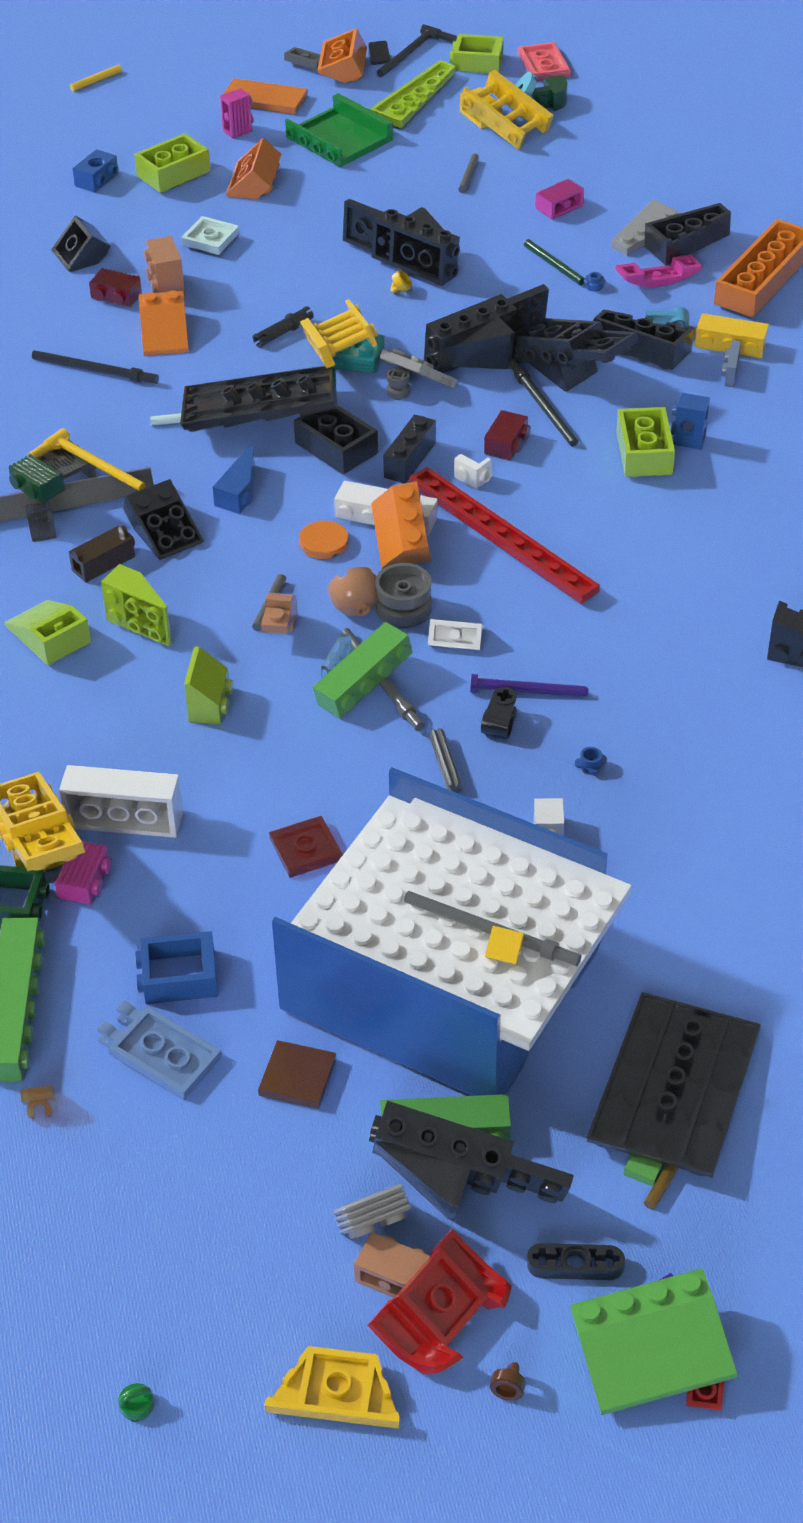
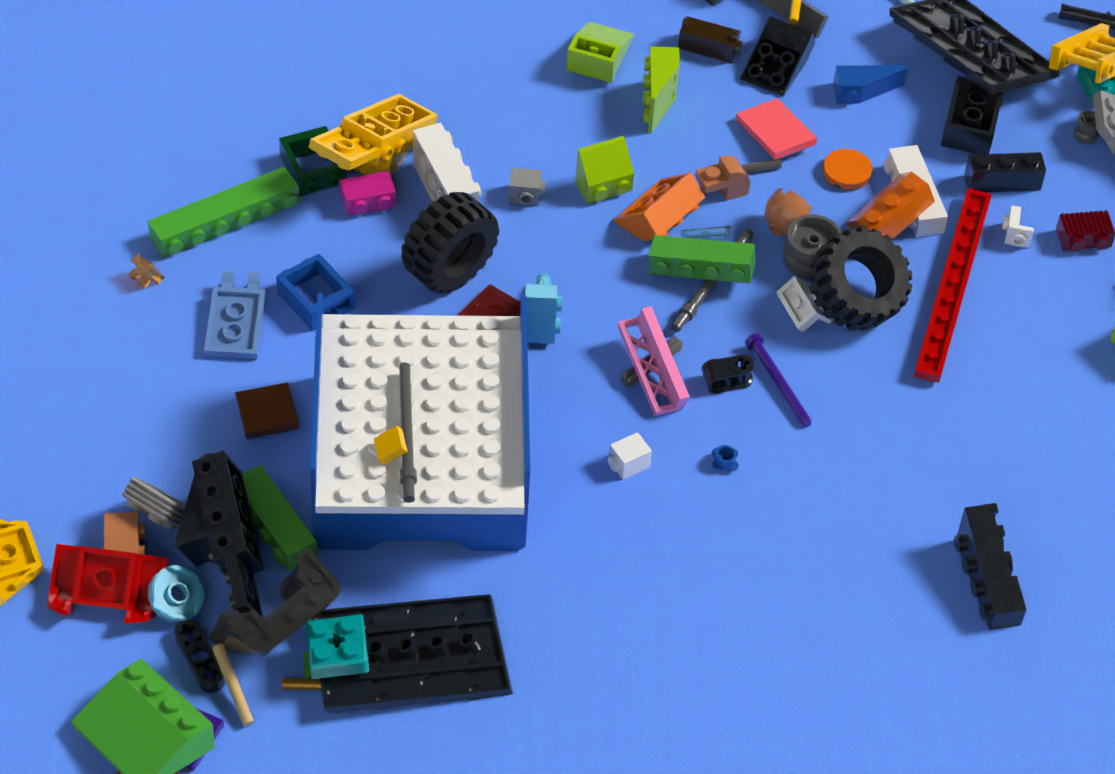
camera: 55 degrees right, 5 degrees up
reddish brown tile [489,1362,526,1401] -> none
none -> medium azure tile [148,565,205,623]
none -> clear smoke windscreen [209,548,340,657]
none -> tan bar [212,644,254,727]
none -> teal brick [305,614,369,679]
none -> black tyre [401,192,499,293]
none -> light grey brick [509,168,546,206]
none -> medium azure brick [525,274,562,344]
none -> orange slope [613,172,705,241]
none -> bright pink fence [617,306,689,416]
none -> coral tile [736,98,817,160]
none -> black tyre [808,227,913,331]

